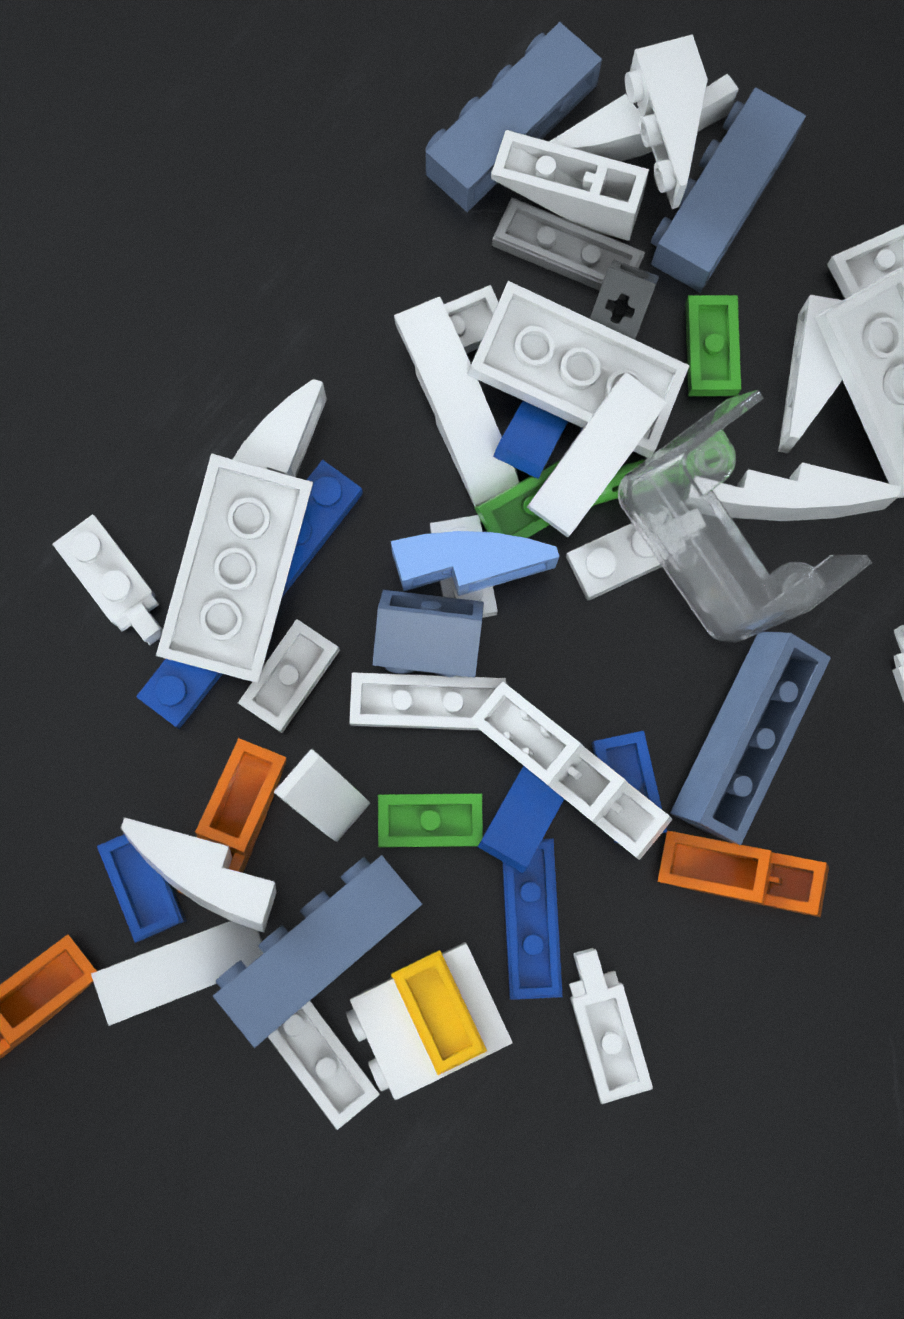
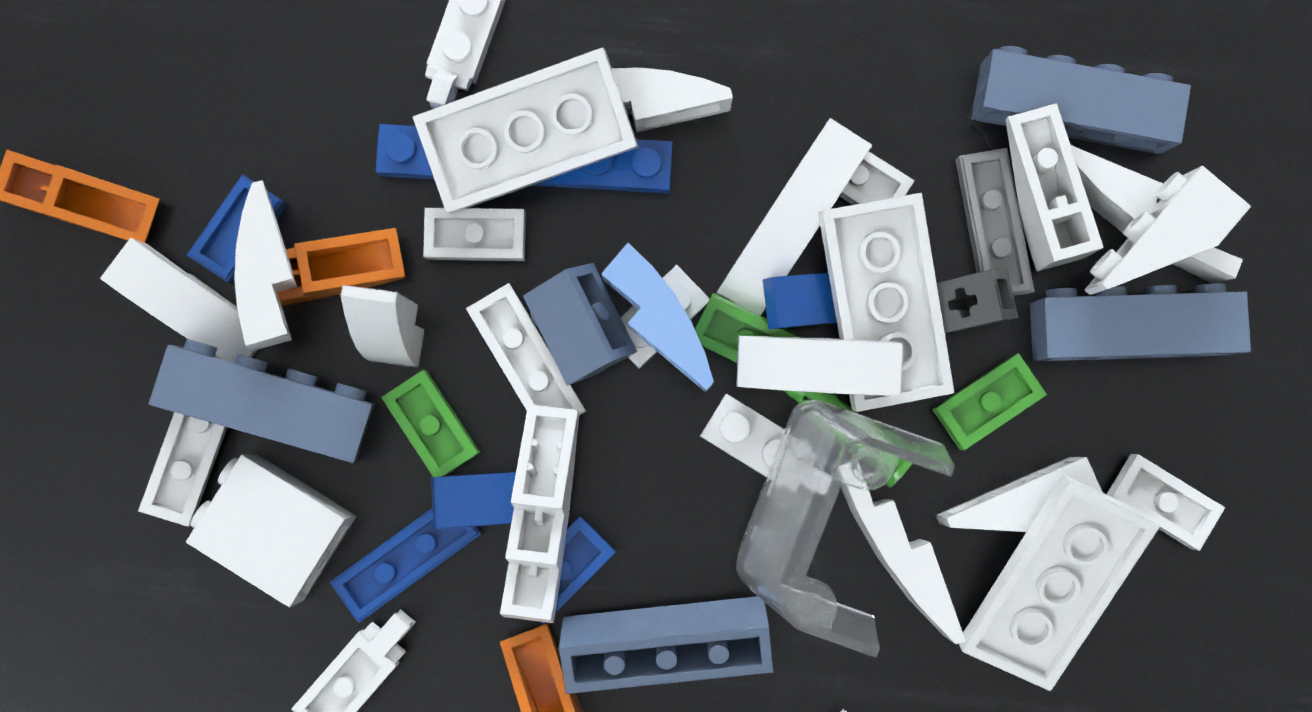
camera: 60 degrees right, 5 degrees up
yellow tile [391,950,487,1075] -> none

